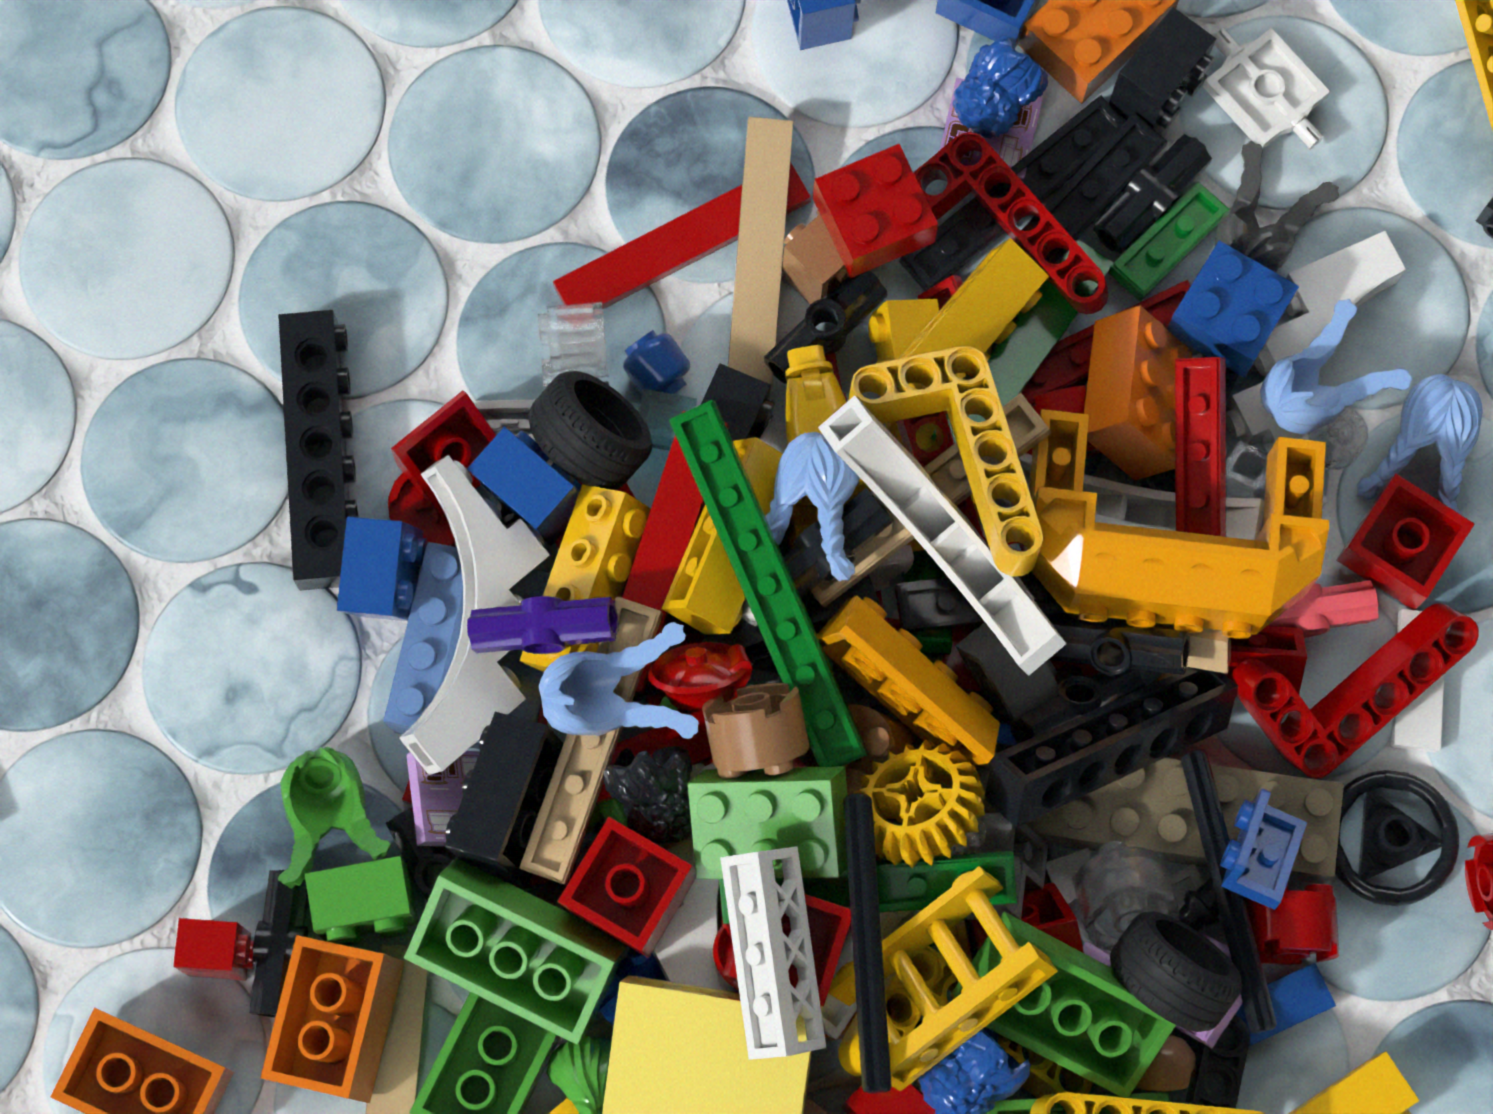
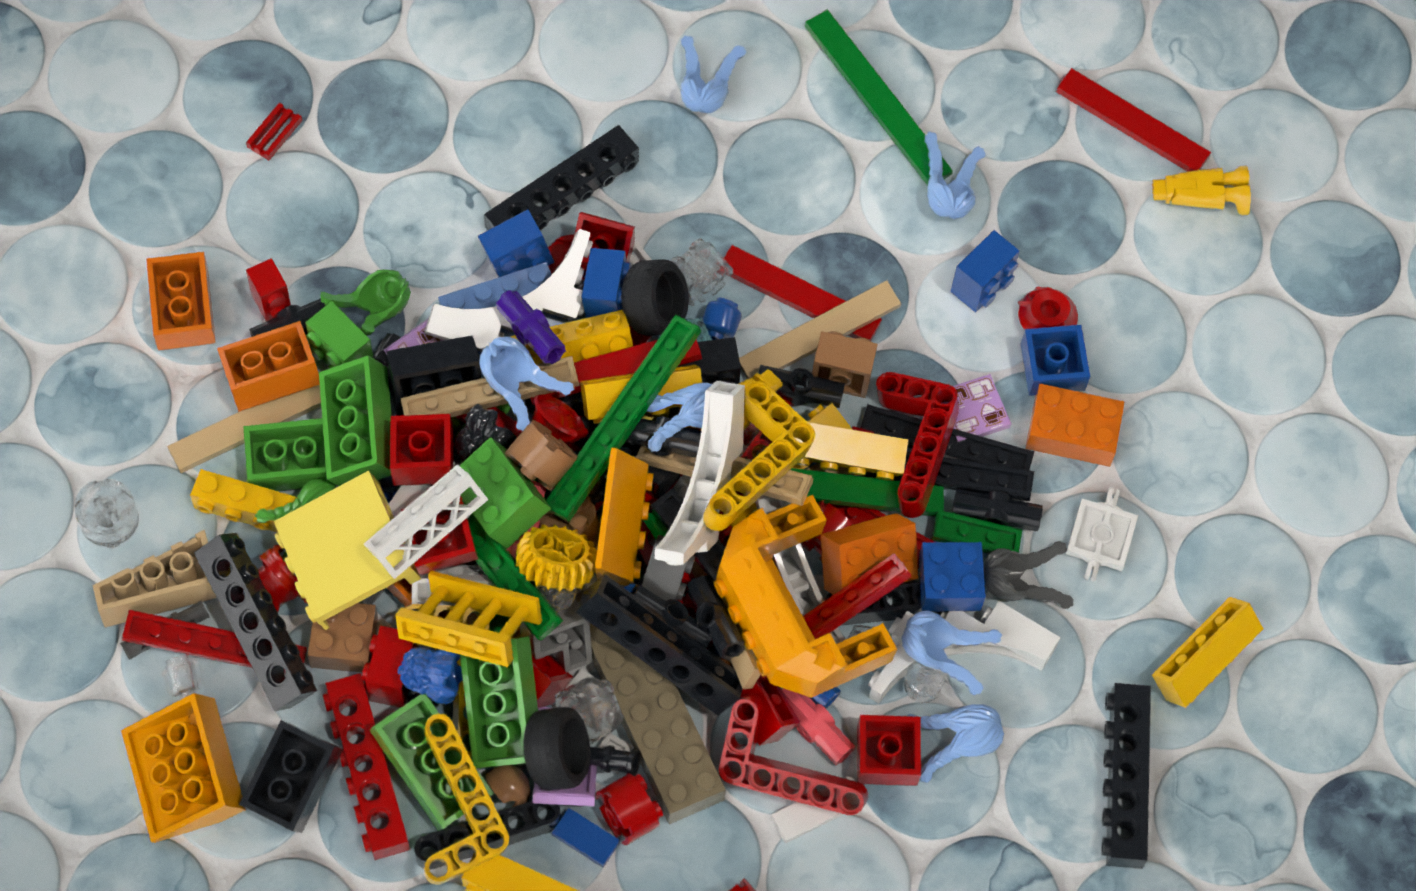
camera: 55 degrees right, 10 degrees down
red brick [813,144,938,278] -> none
black axle [843,793,892,1094] -> none
blue hair [953,35,1048,139] -> none
black brick [1109,7,1217,130] -> none
black axle [1181,750,1277,1033] -> none
blue bracket [1220,788,1307,910] -> none
black piece [1335,770,1459,906] -> none
none -> light blue hair [680,35,746,113]

